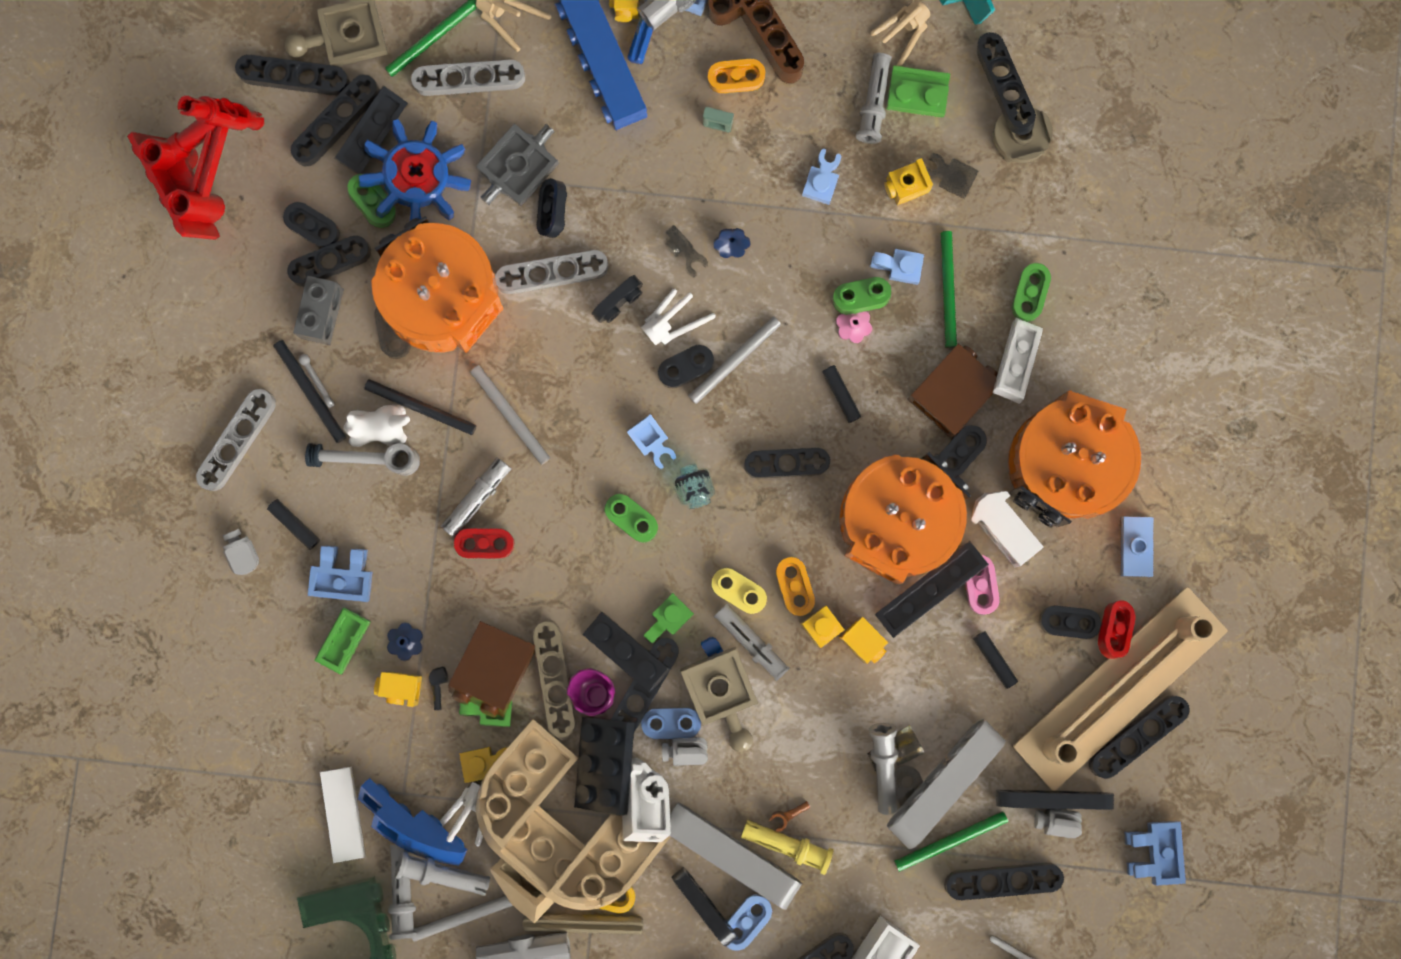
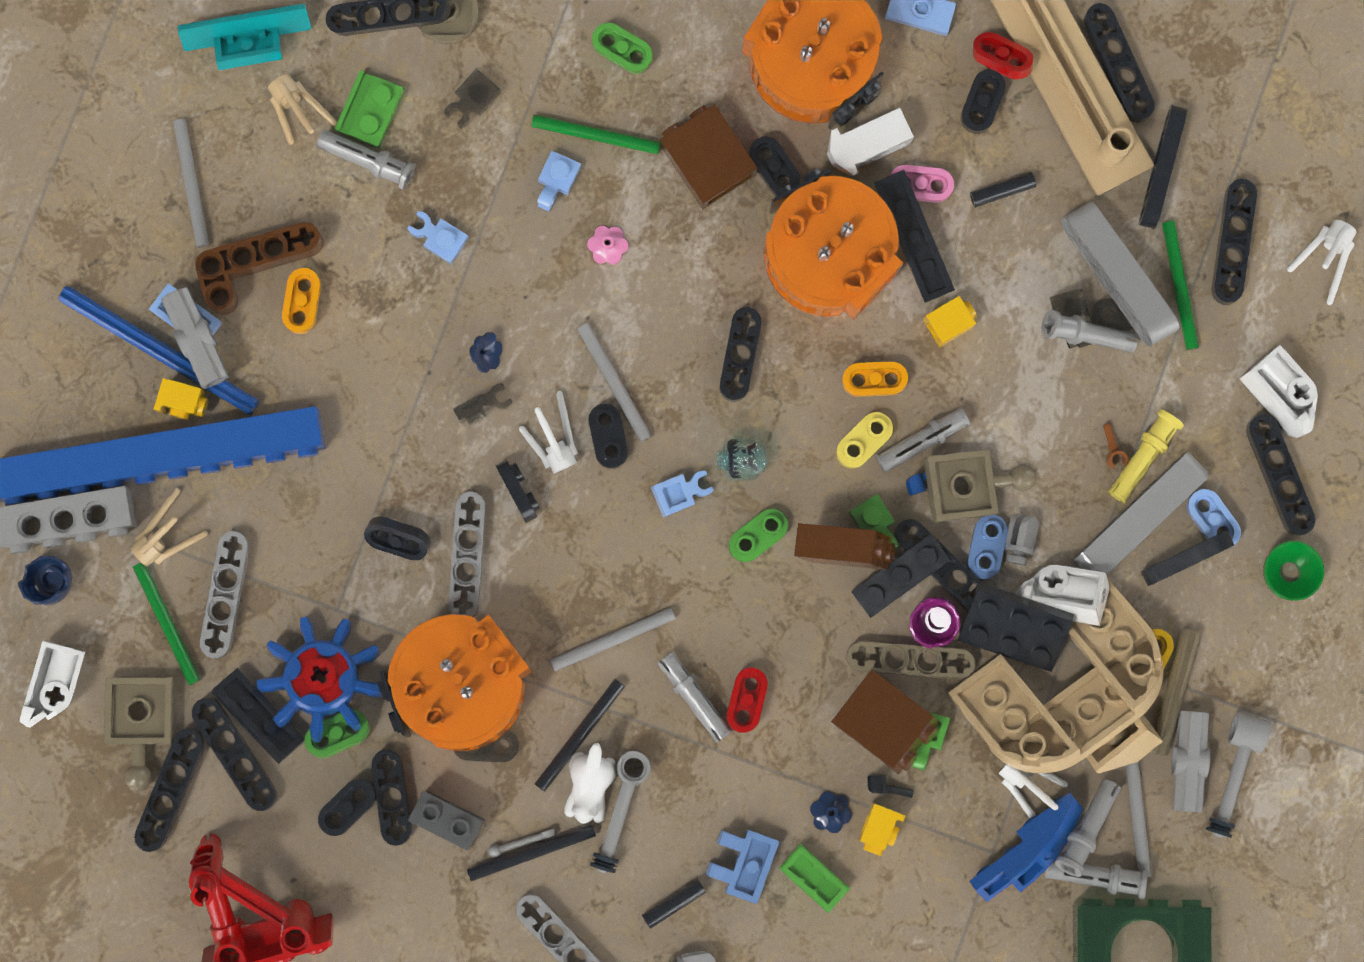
camera: 80 degrees left, 0 degrees up
white tile [320,766,365,863] -> none
yellow plate [459,747,508,783] -> none
dark grey plate [476,123,559,207] -> none
sand green tile [703,107,734,133] -> none
yellow brick [800,606,844,648] -> none
black piece [822,365,862,424] -> none
bright green plate [833,277,891,315] -> none
yellow brick [884,158,933,205] -> none
white tile [992,318,1043,404] -> none
light grey arm [1034,809,1082,839] -> none
medium blue plate [1124,821,1186,886] -> none
none -> reddish brown brick [794,523,895,570]

